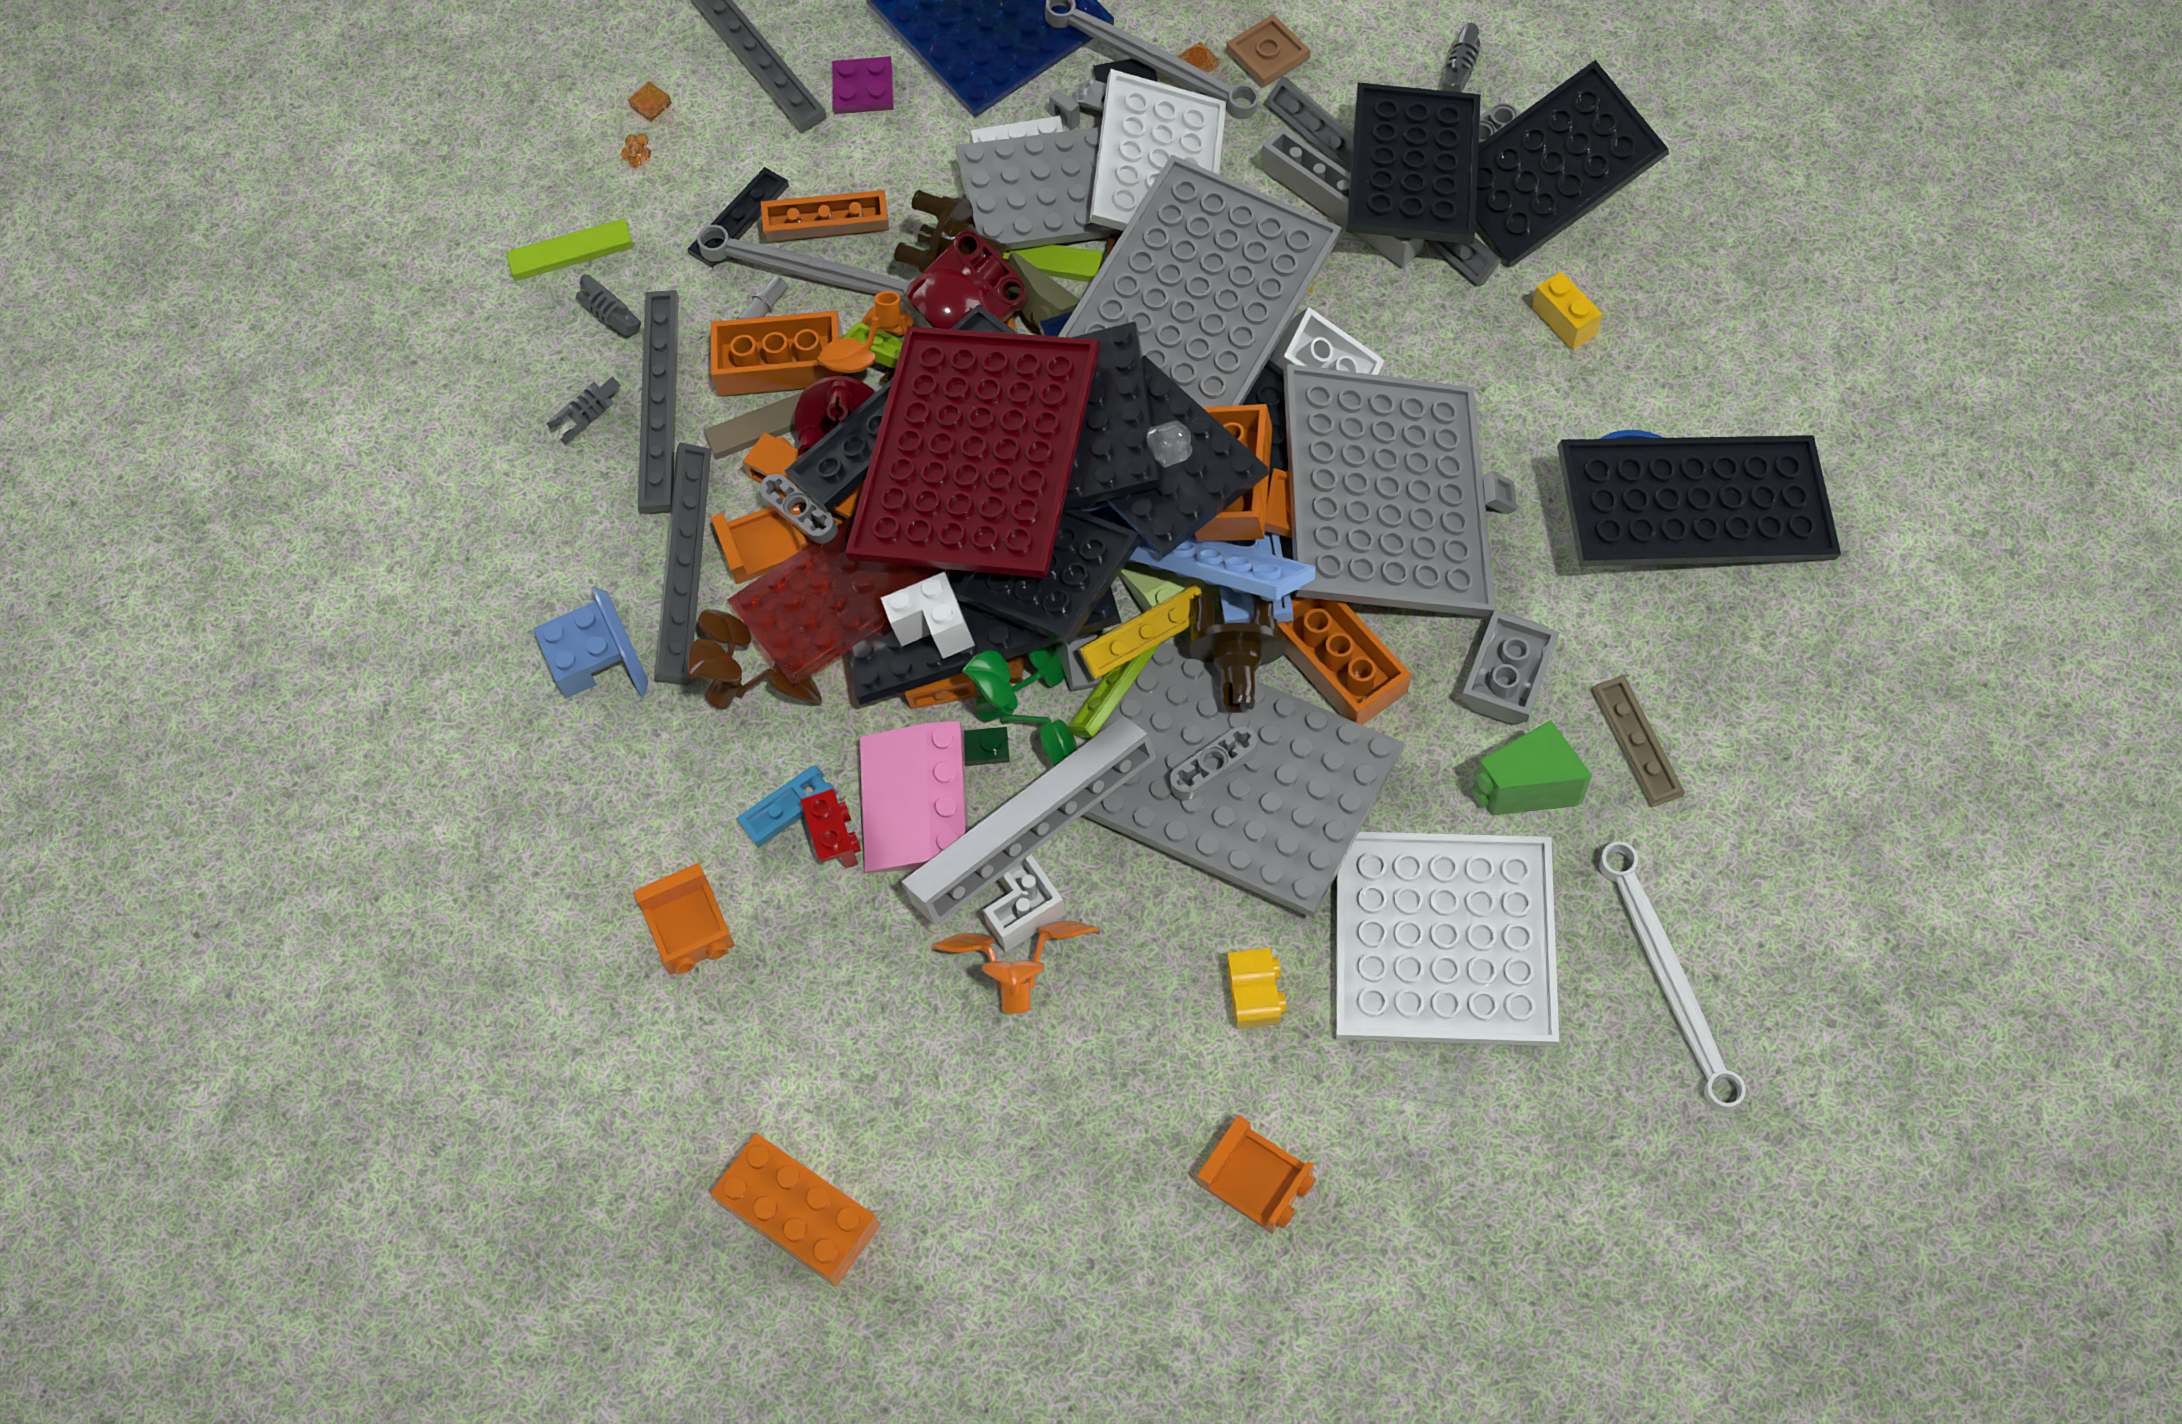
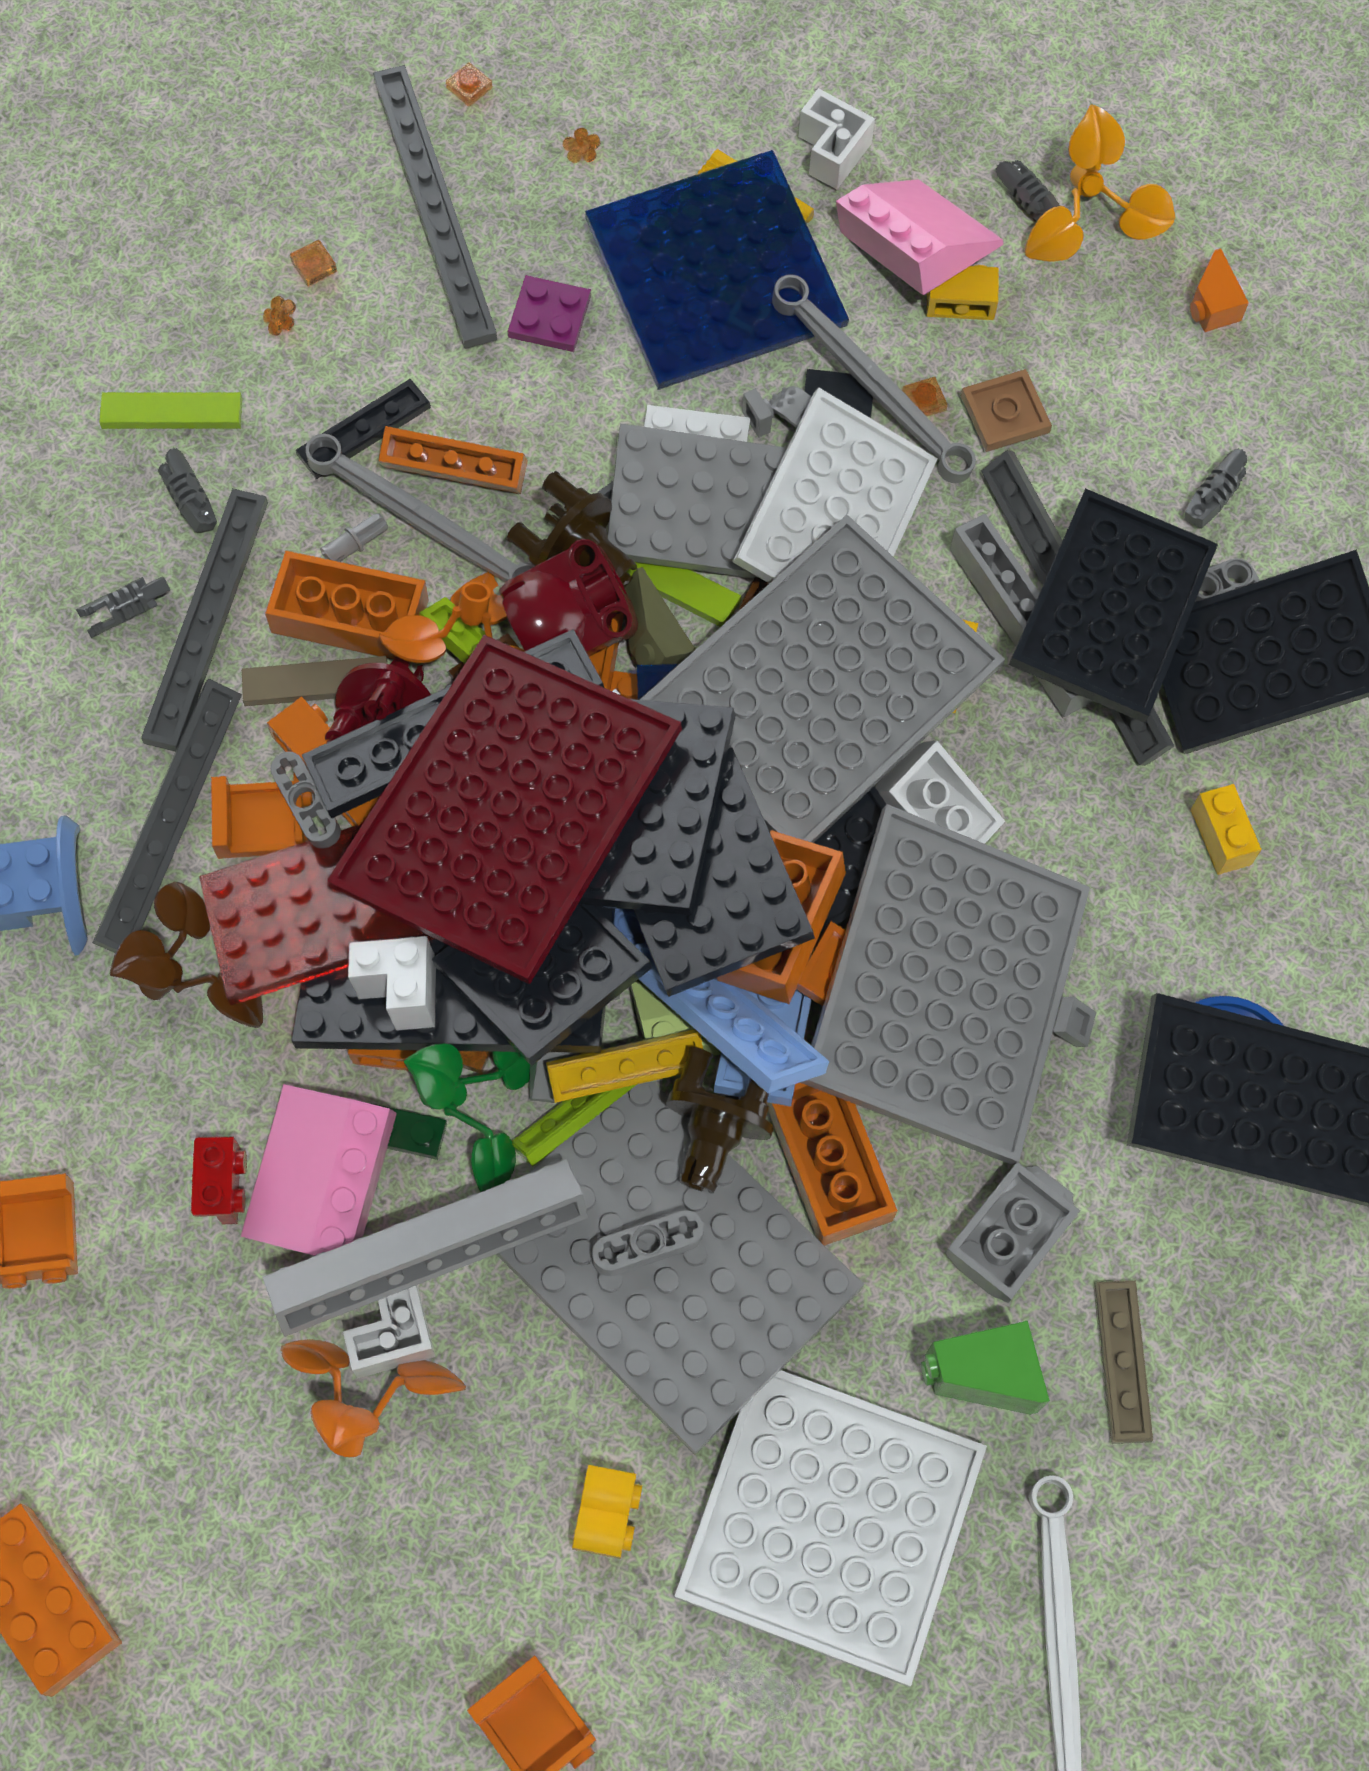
camera: 10 degrees right, 5 degrees up
dark azure plate [737,765,837,848] -> none
clear plate [1147,420,1193,467] -> none

